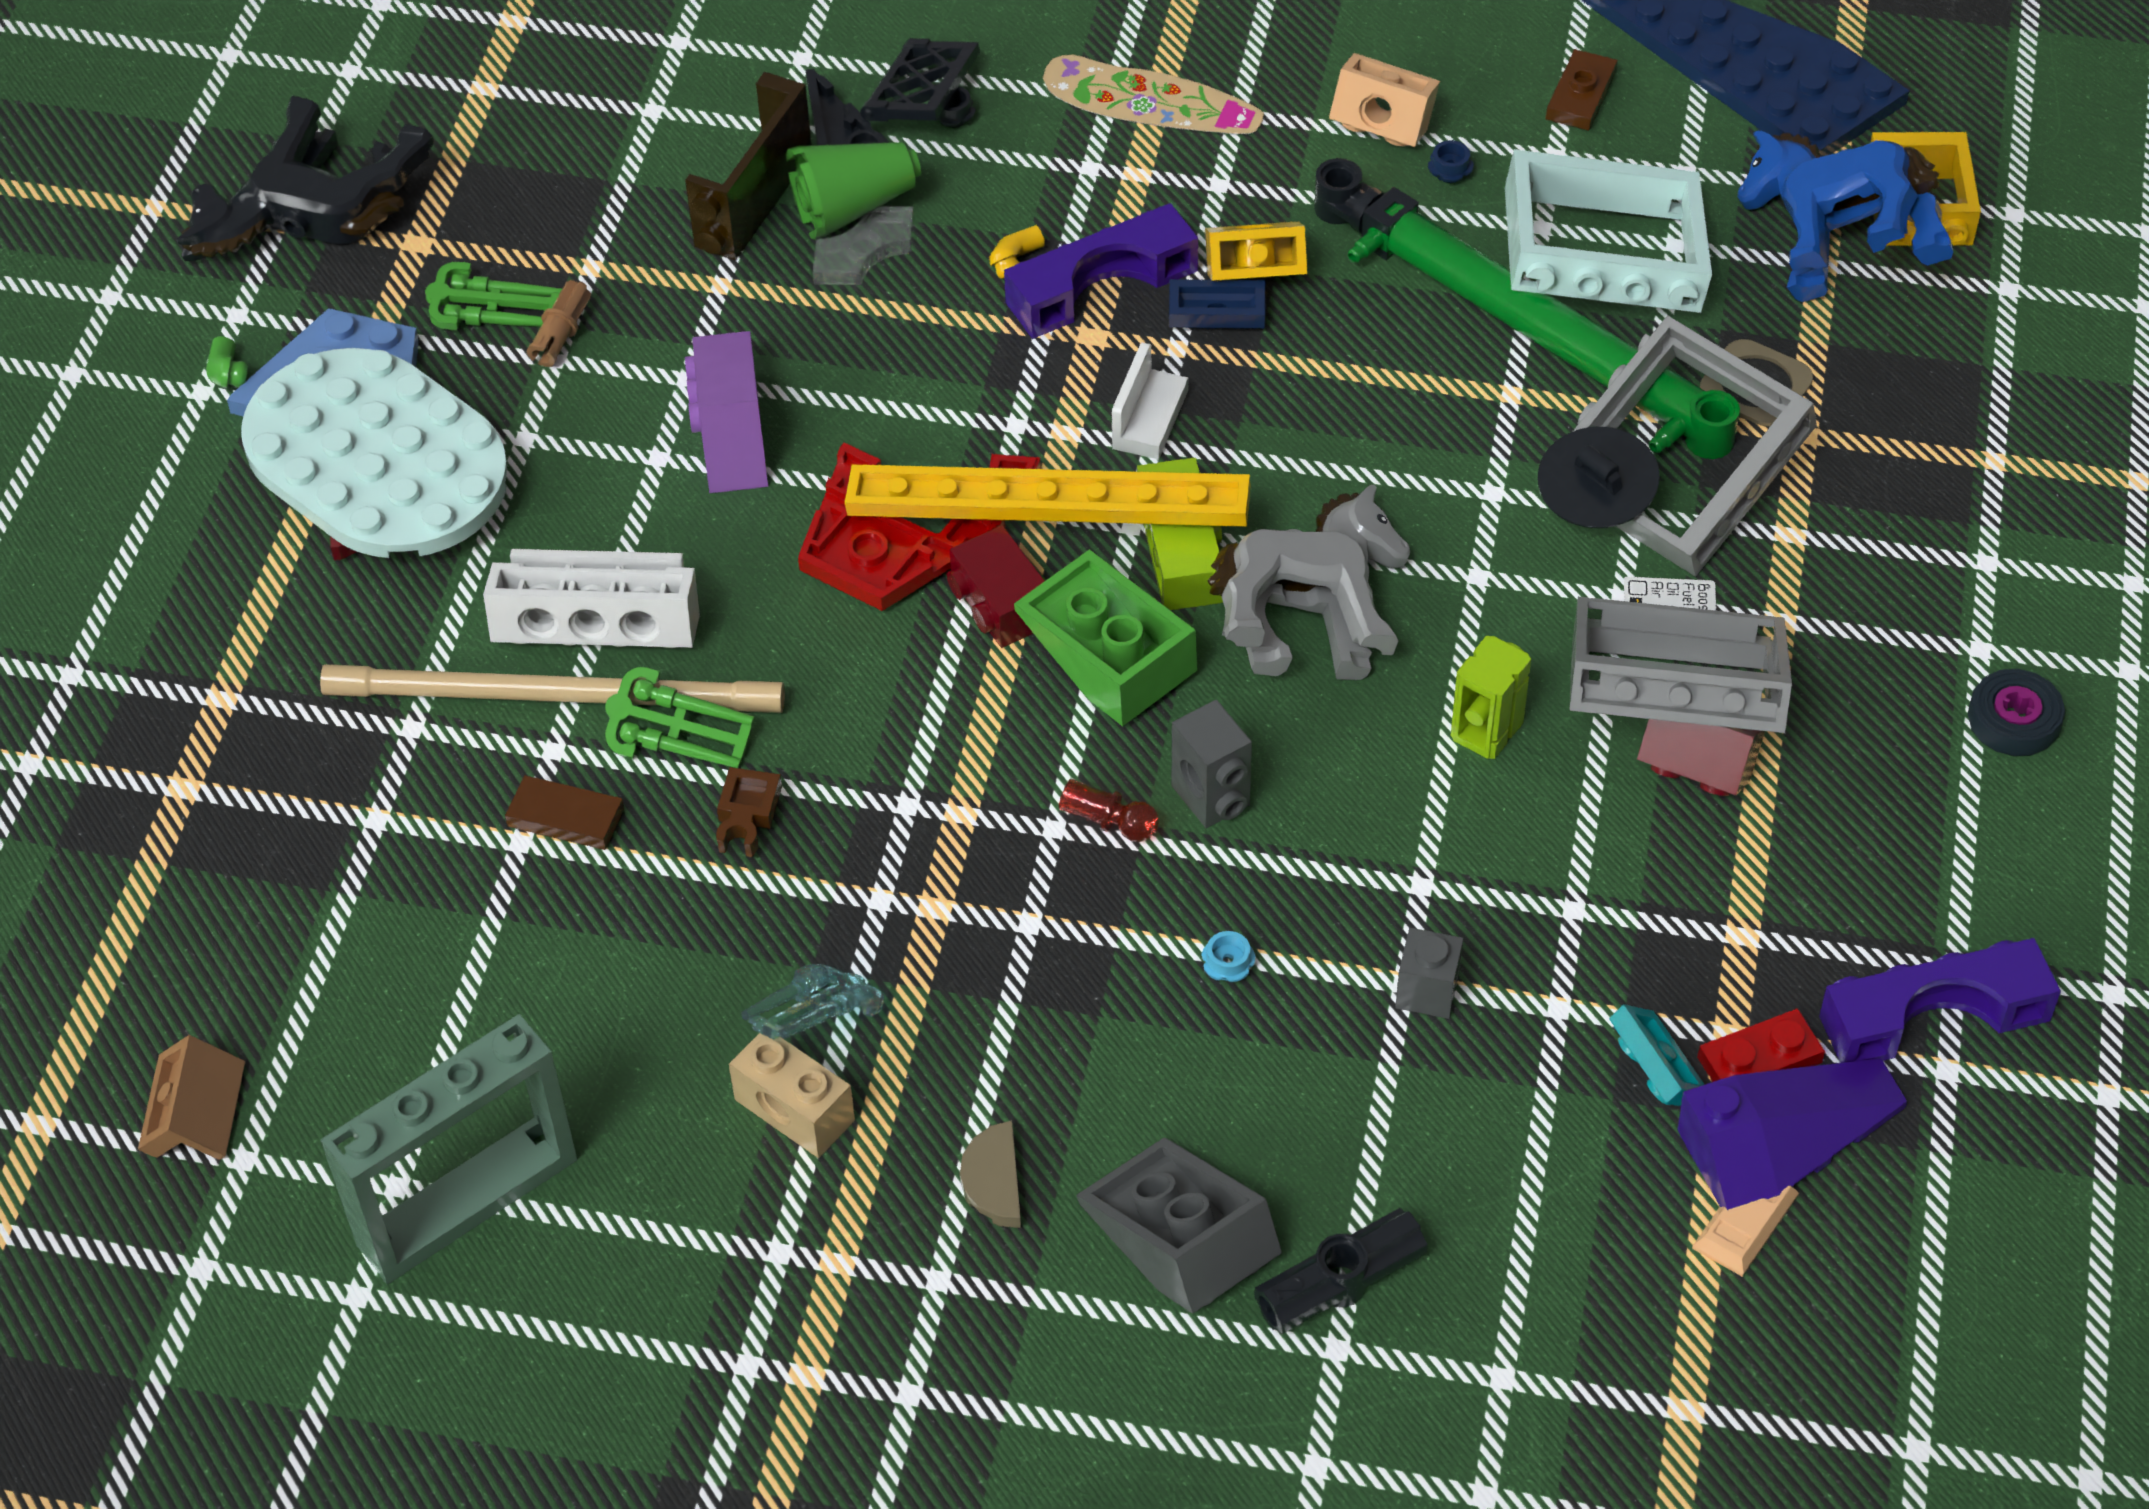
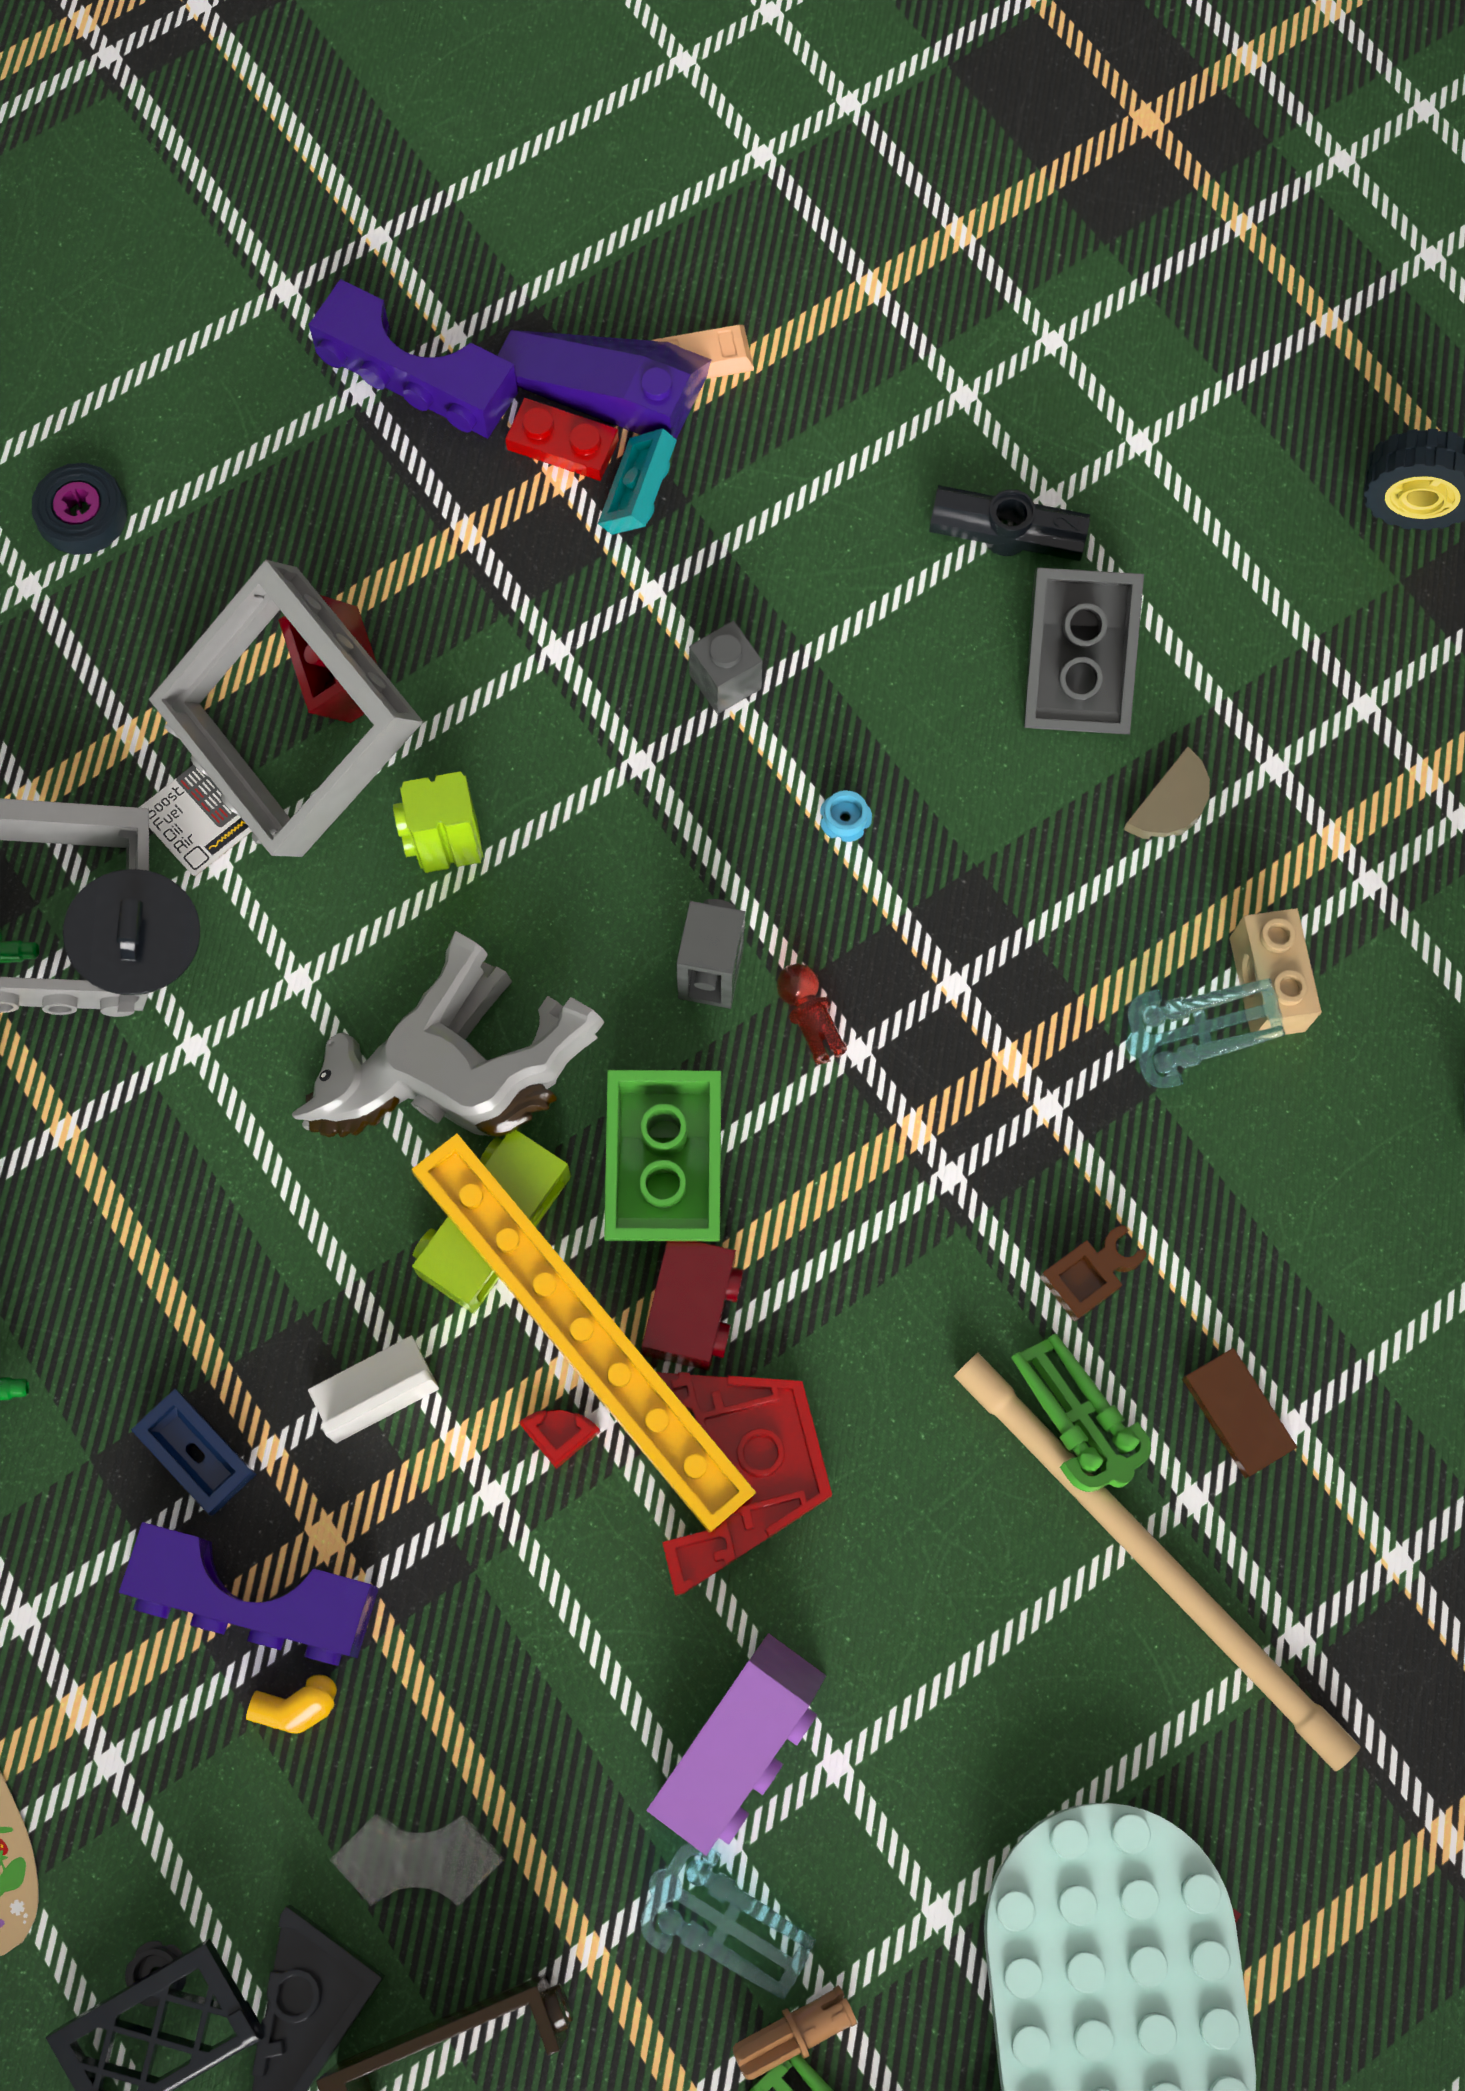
camera: 140 degrees left, 20 degrees up
white brick [483,549,700,648] -> none
bright green cone [786,142,921,240] -> none
yellow brick [1205,221,1307,281] -> none
none -> clear light blue piece [640,1843,816,2000]

